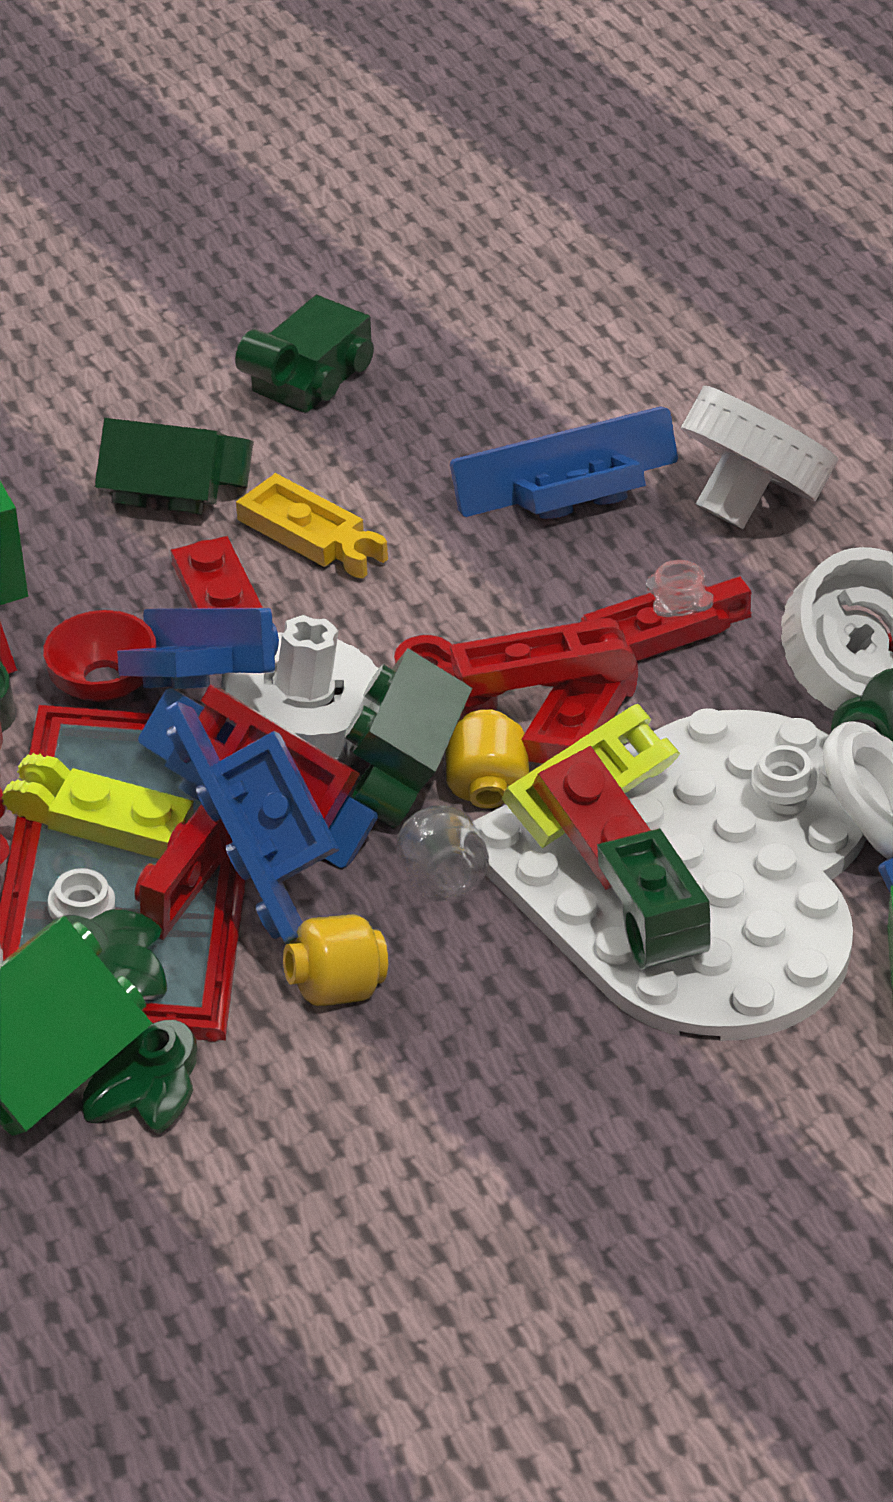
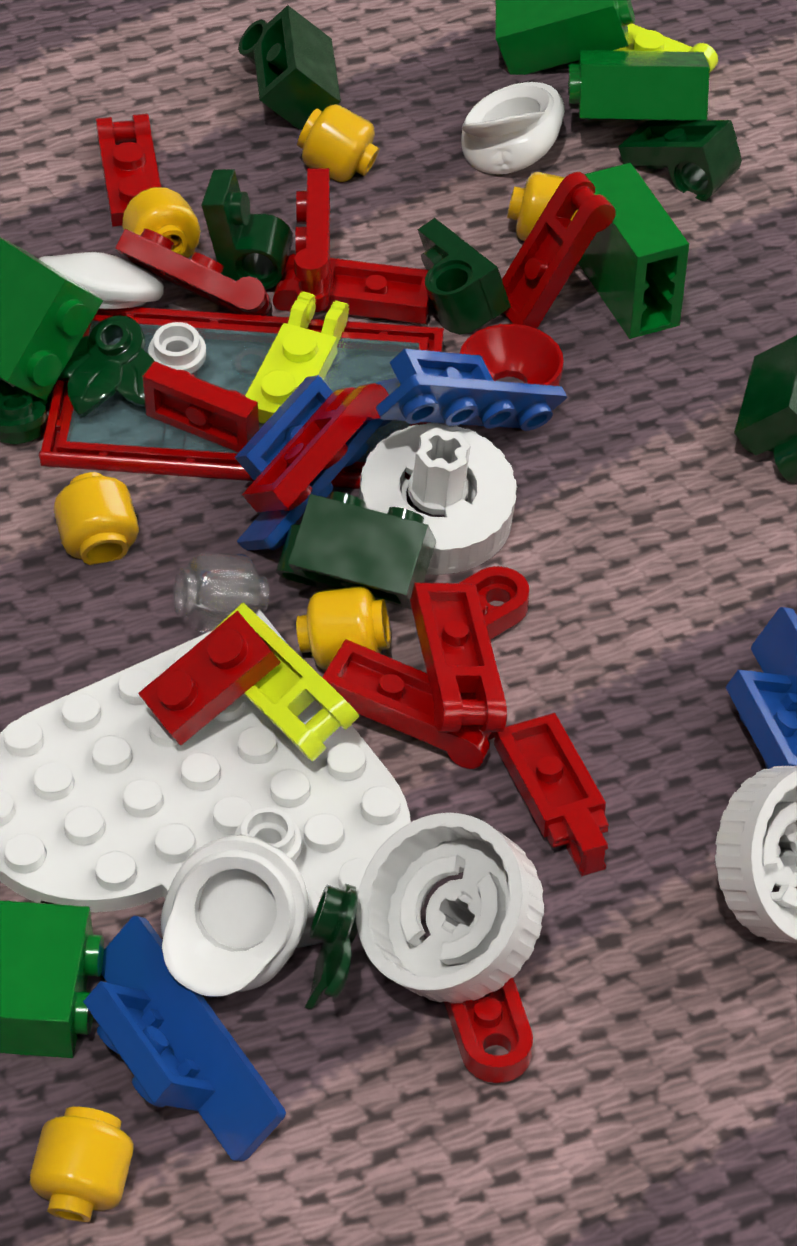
camera: 90 degrees right, 5 degrees up
blue bracket [166,701,340,944] -> none
red plate [170,536,263,608] -> none
yellow plate [236,473,388,579] -> none
dark green plate [597,828,711,969] -> none
clear plate [645,560,713,617] -> none

